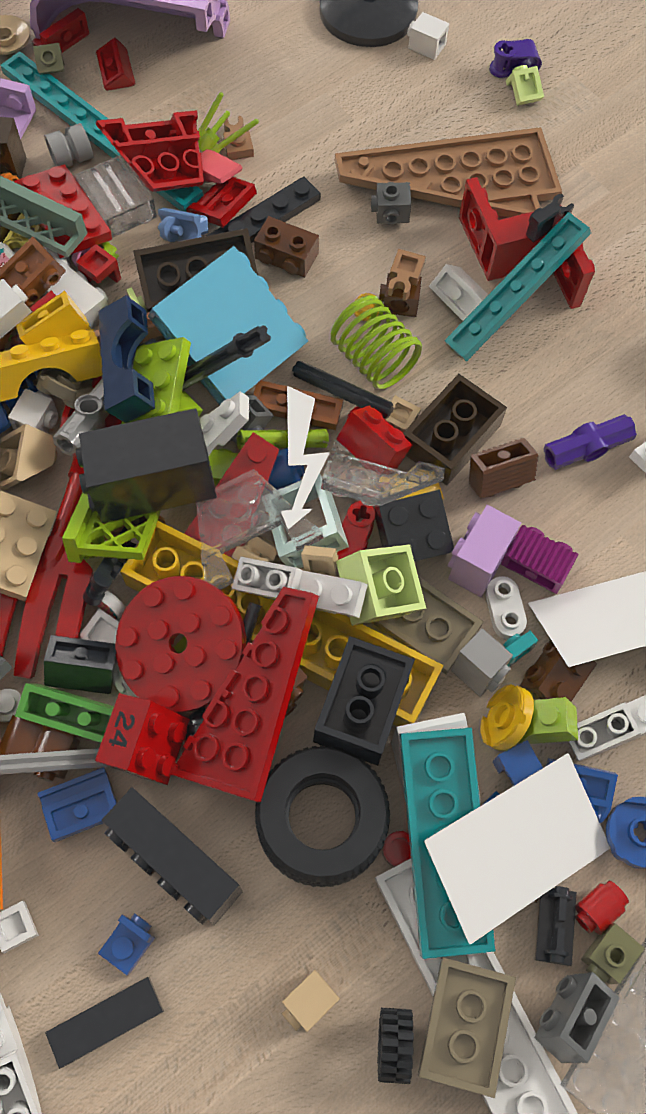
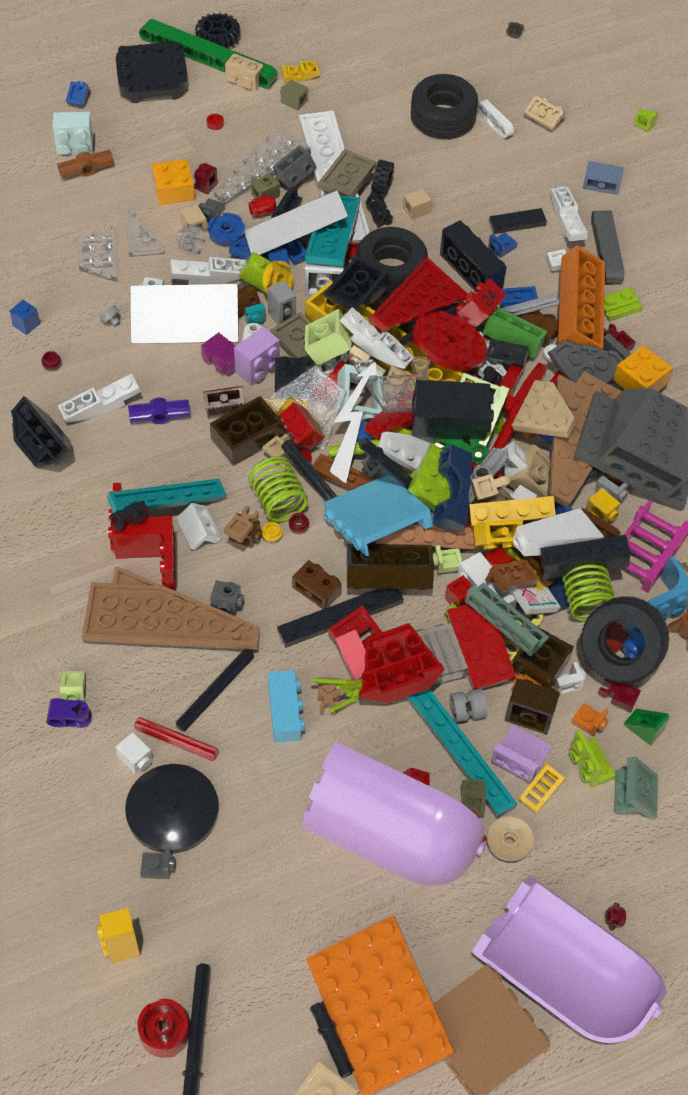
camera: 165 degrees left, 10 degrees down
medium blue hips [158,207,208,242] -> none
none -> red axle [134,717,218,760]
none -> black axle [175,648,254,731]
none -> medium azure brick [268,670,305,743]
none -> dark red plate [288,513,309,533]
none -> black hinge [365,189,393,228]
none -> tan plate [471,474,510,501]
none -> white panel [501,441,528,478]

